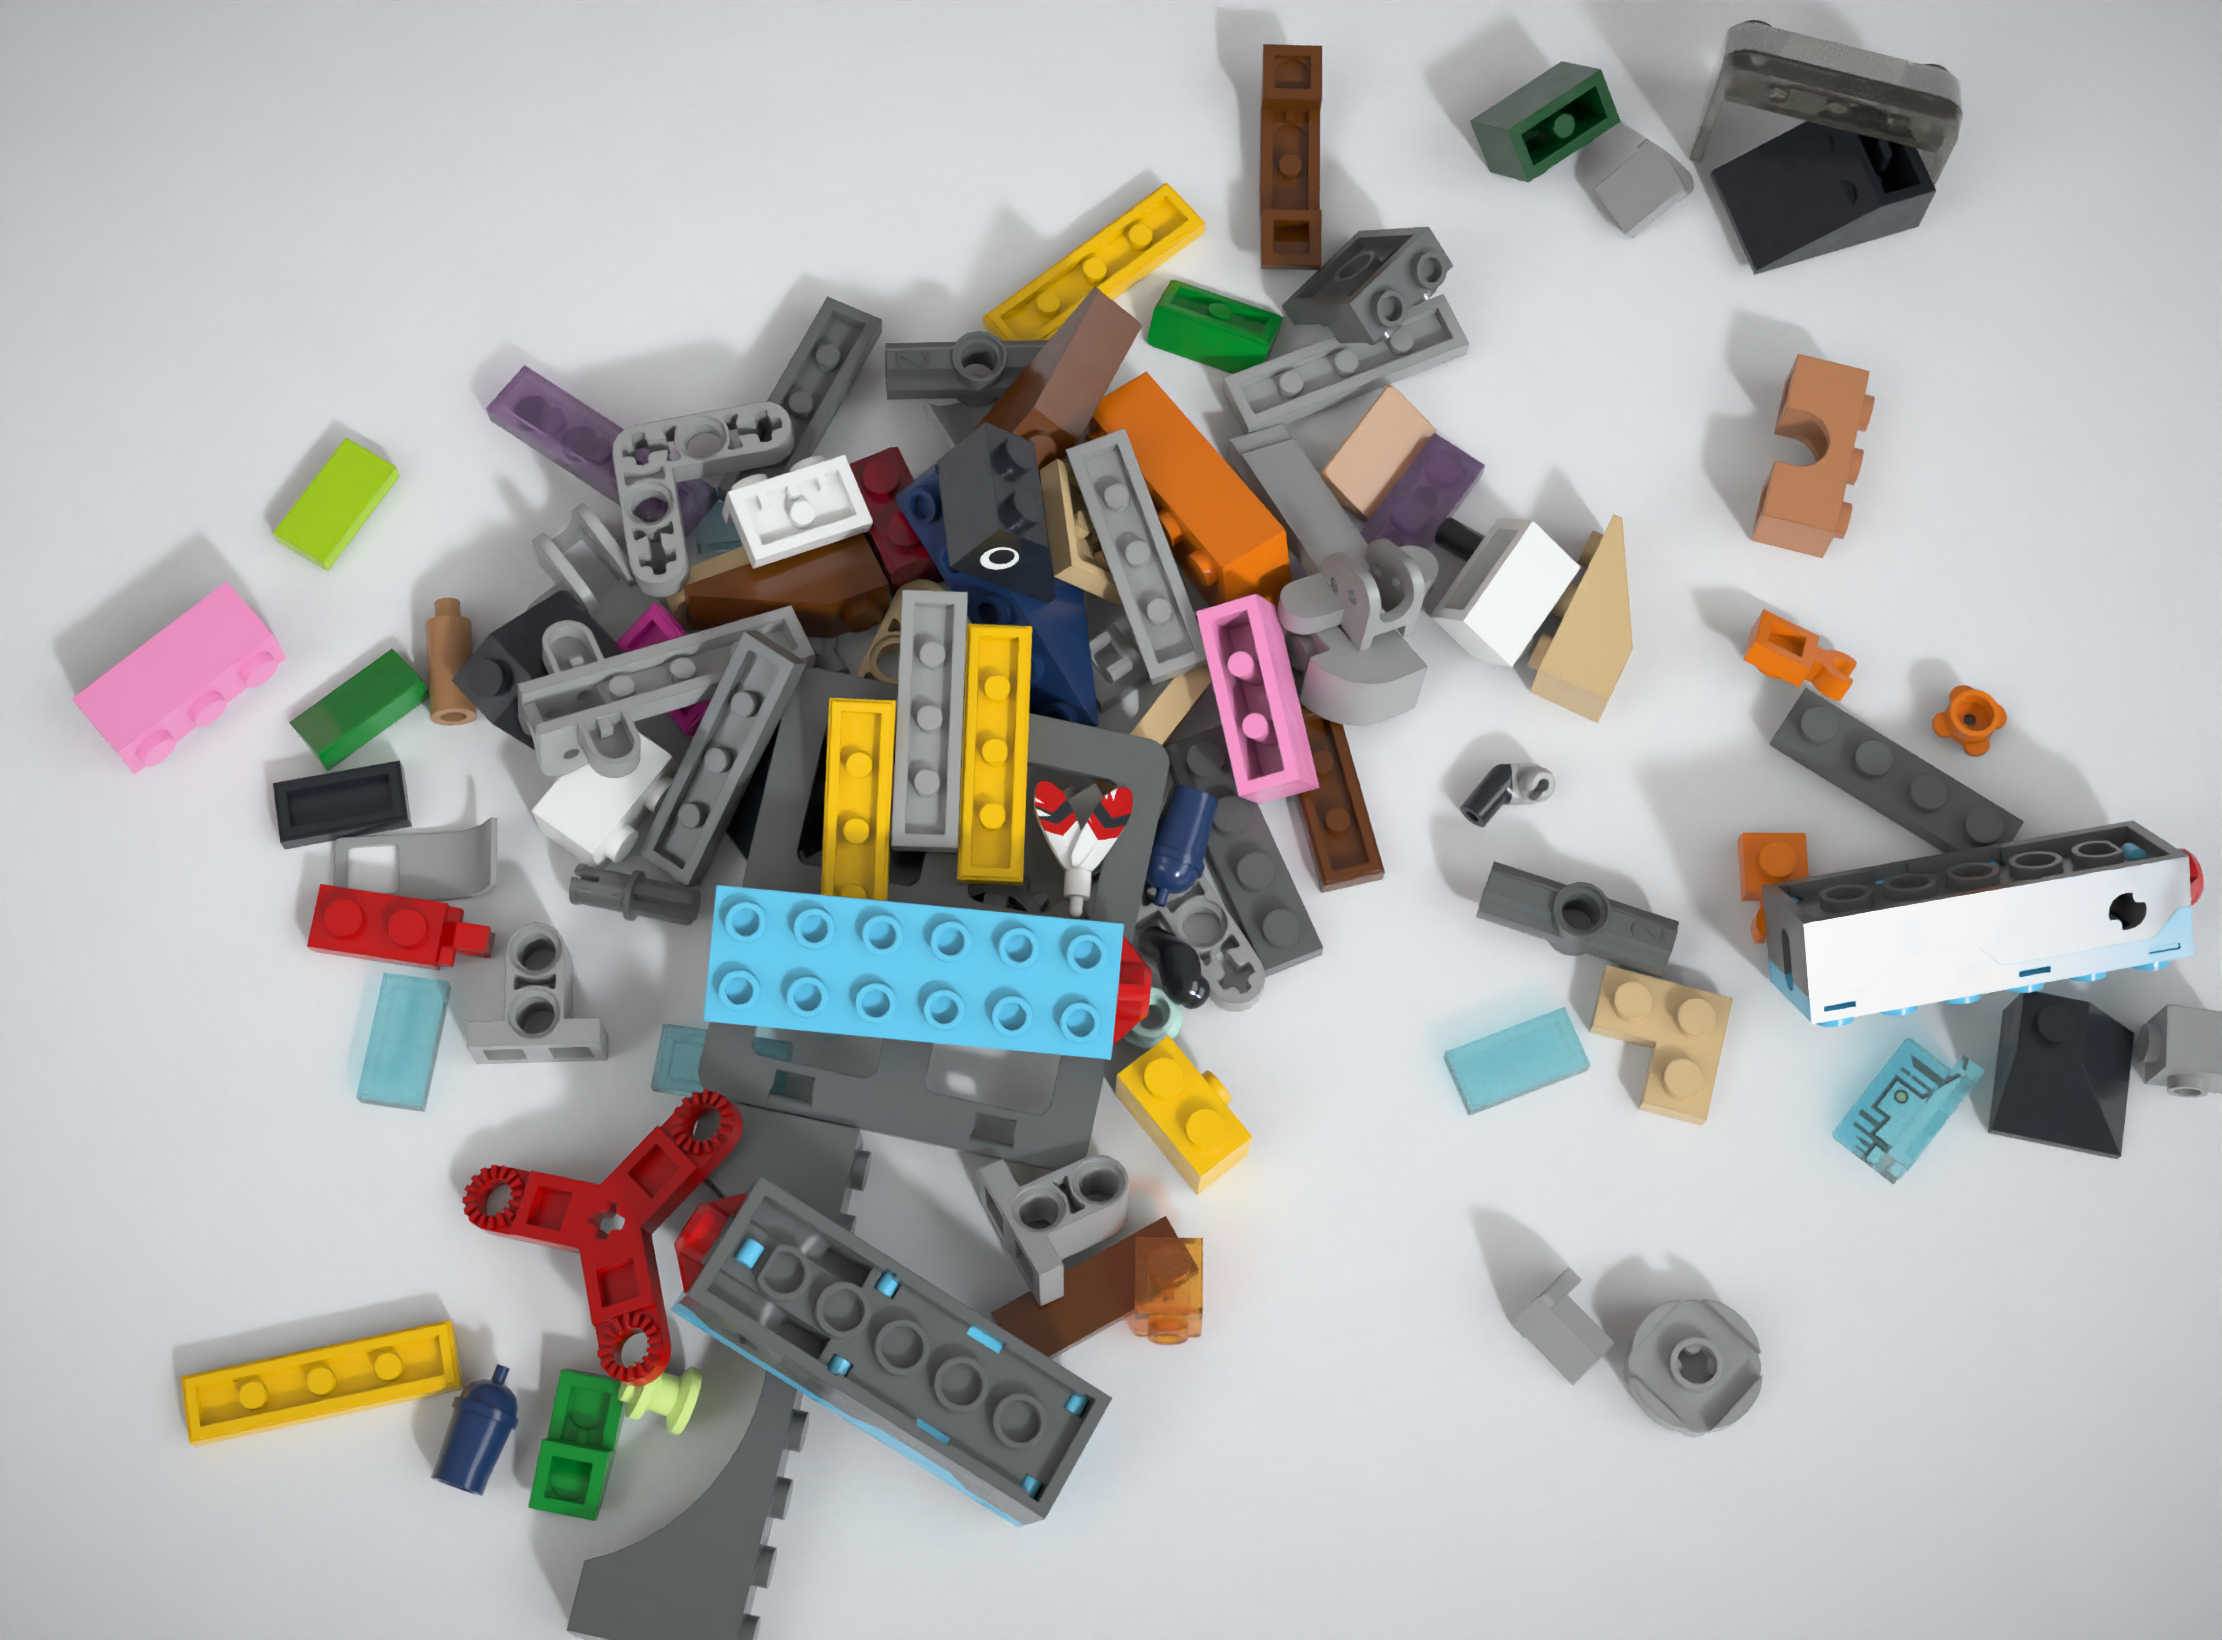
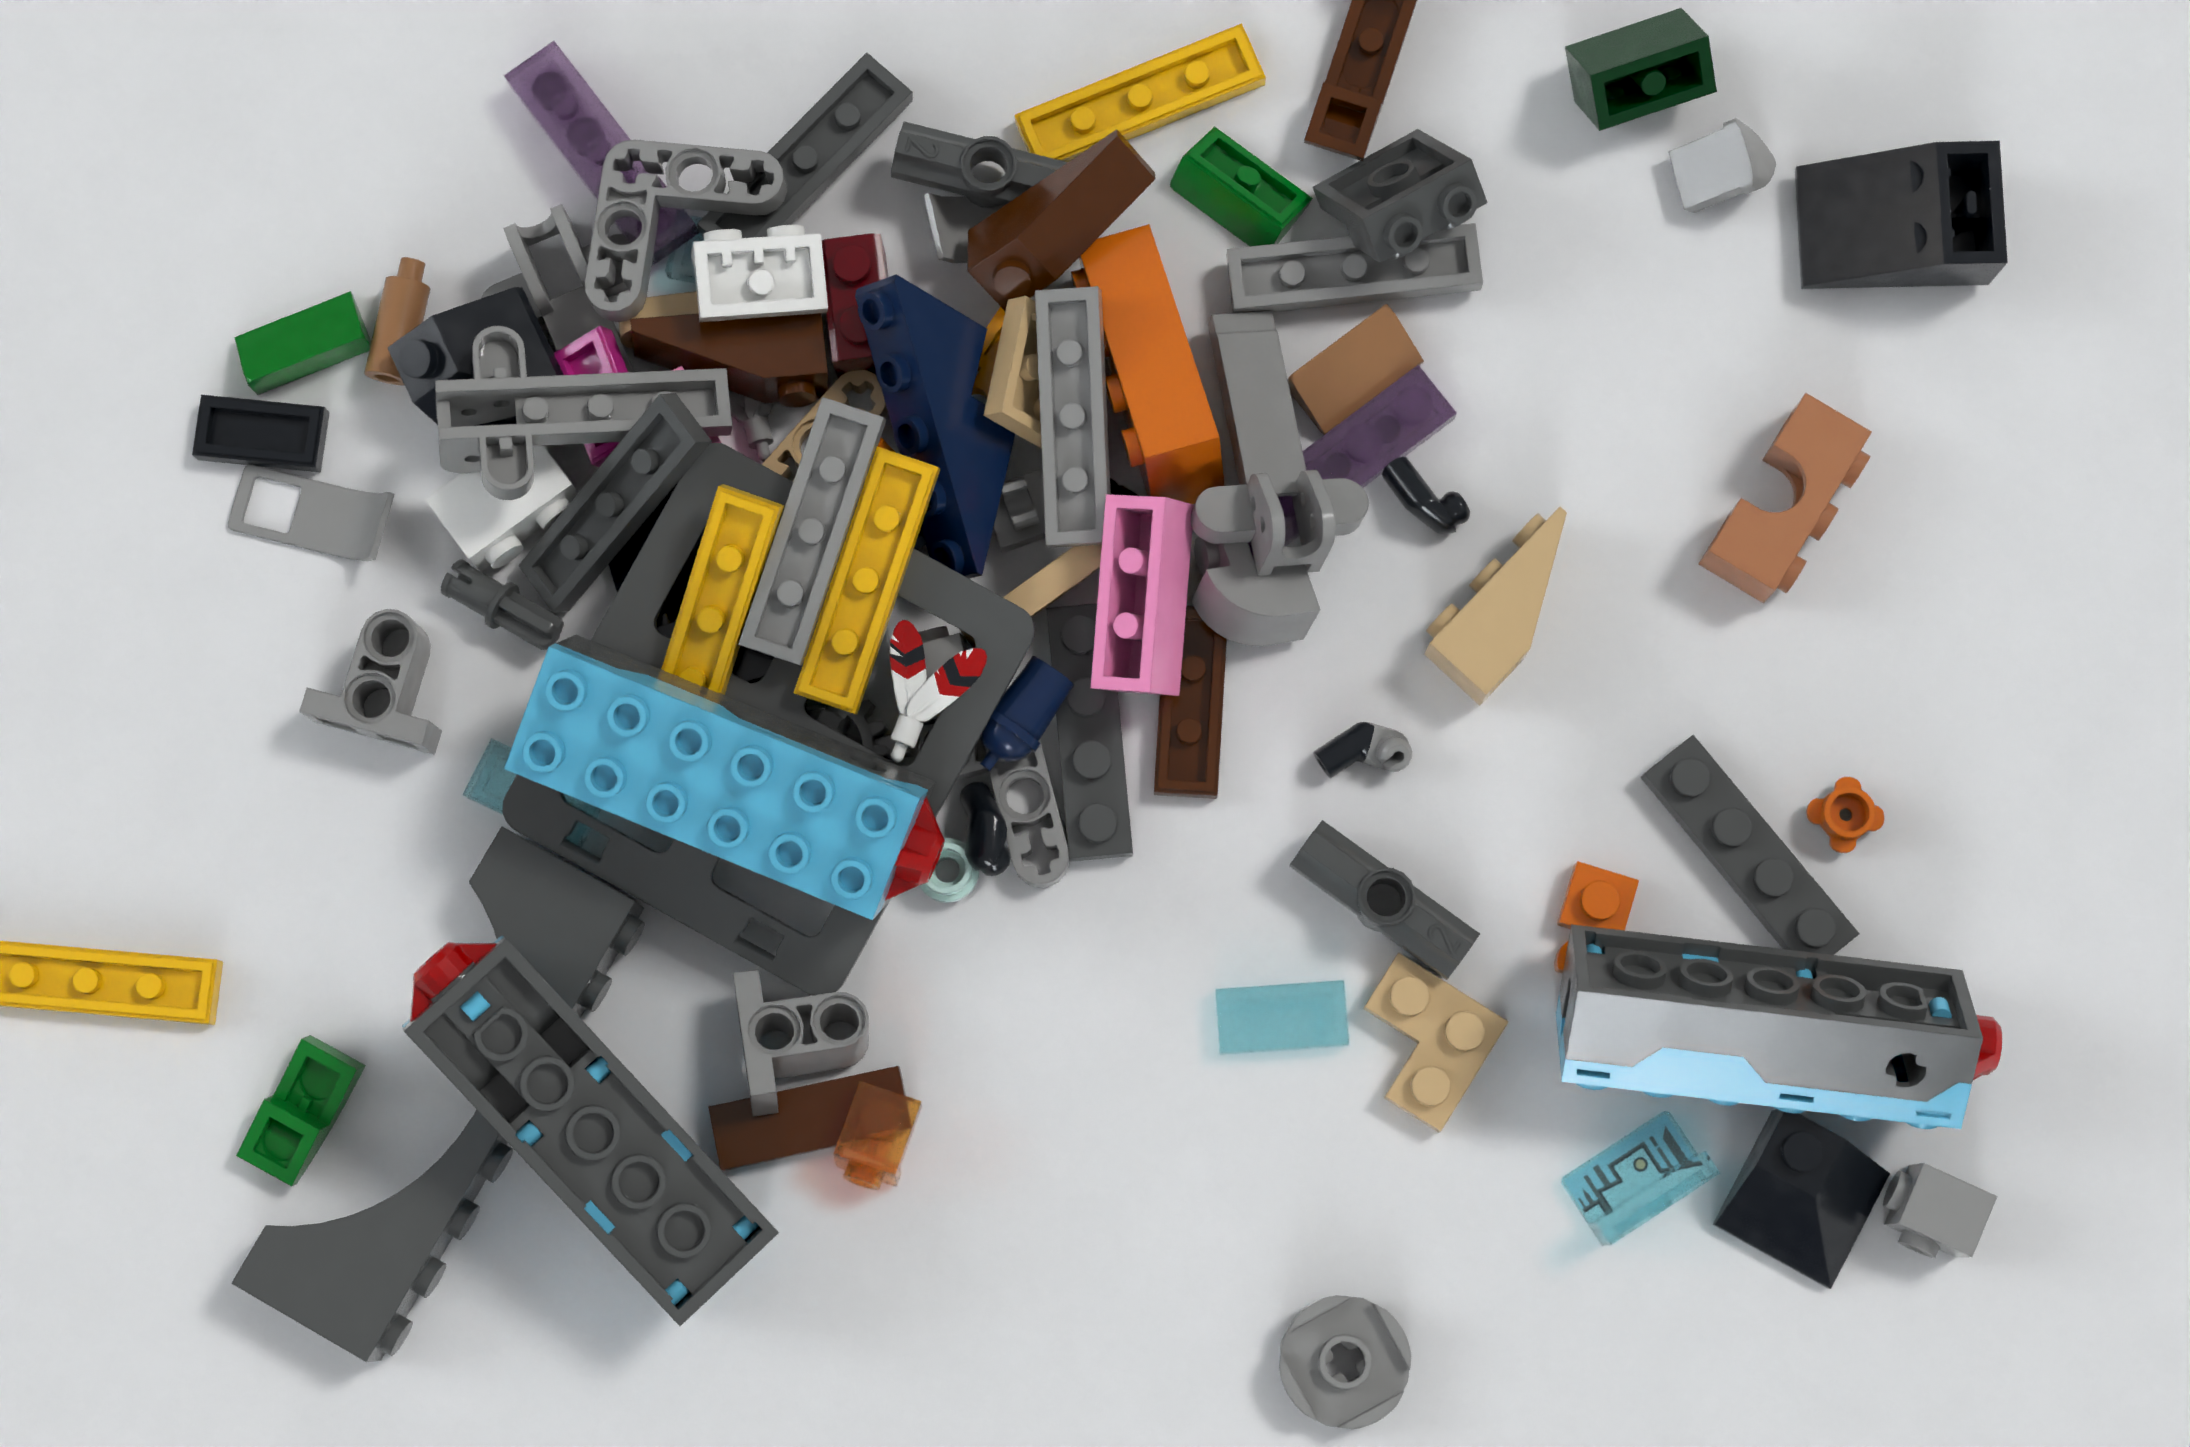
camera: 25 degrees right, 10 degrees up
bright pink brick [72,581,287,774] -> none
lime tile [273,438,400,571] -> none
red hinge [307,884,495,971] -> none
clear light blue tile [356,972,451,1112] -> none
dark blue piece [431,1364,519,1496] -> none
red piece [462,1089,743,1387] -> none
yellowish green wheel [618,1354,702,1435] -> none
black slope [937,422,1057,604] -> none
yellow brick [1115,1035,1252,1195] -> none
white brick [1430,518,1581,667] -> none
light grey tile [1513,1266,1615,1385] -> none
clear smoke windscreen [1689,20,1963,186] -> none
orange plate [1743,609,1857,701] -> none

